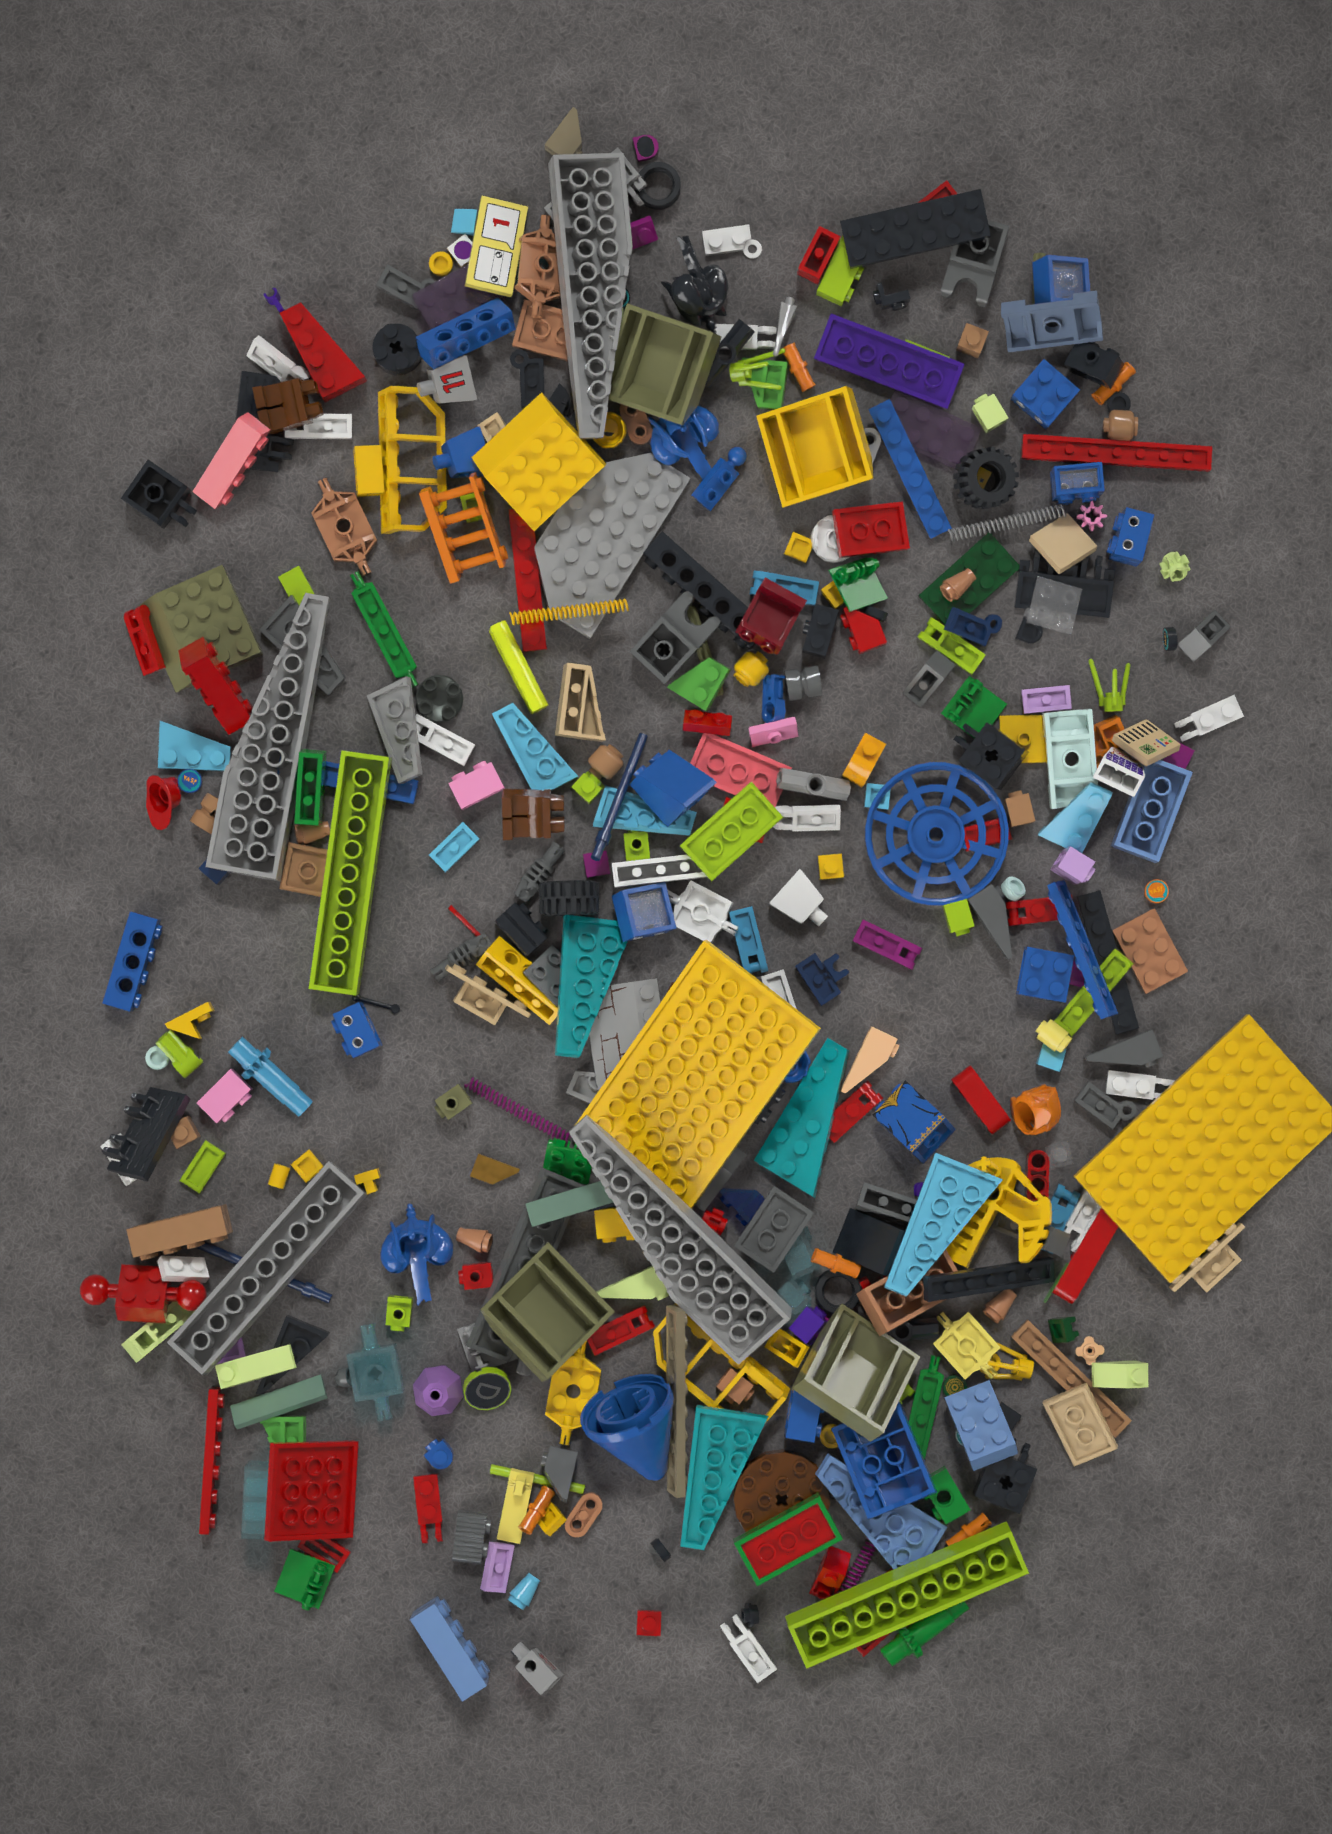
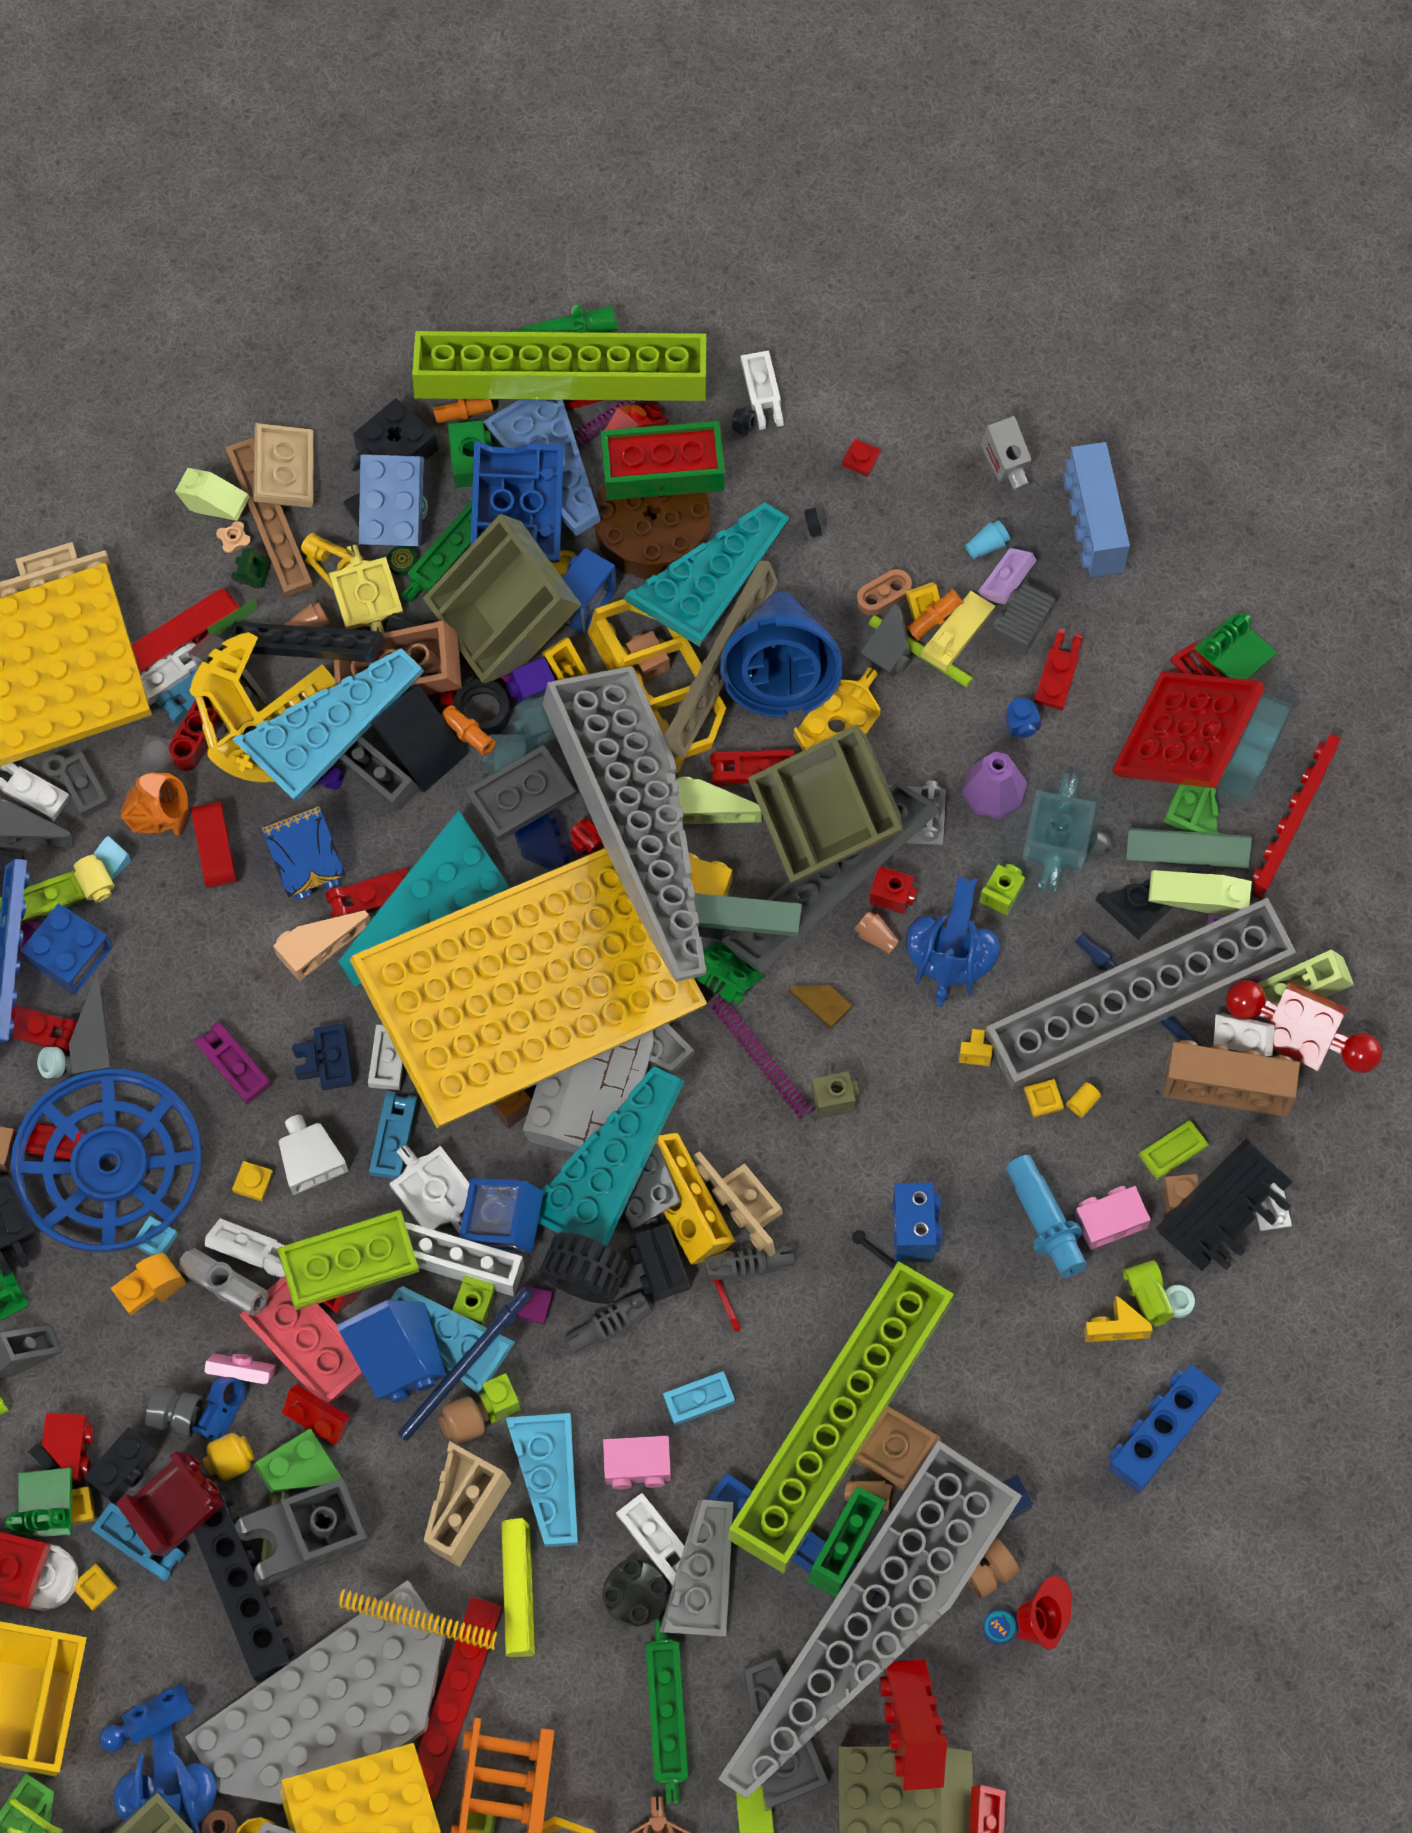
camera: 155 degrees left, 20 degrees down
medium azure wing [158,721,231,771] -> none
black tile [463,1367,511,1410] -> none
reddish brown hips [502,789,565,840] -> none
lime brick [942,899,974,936] -> none

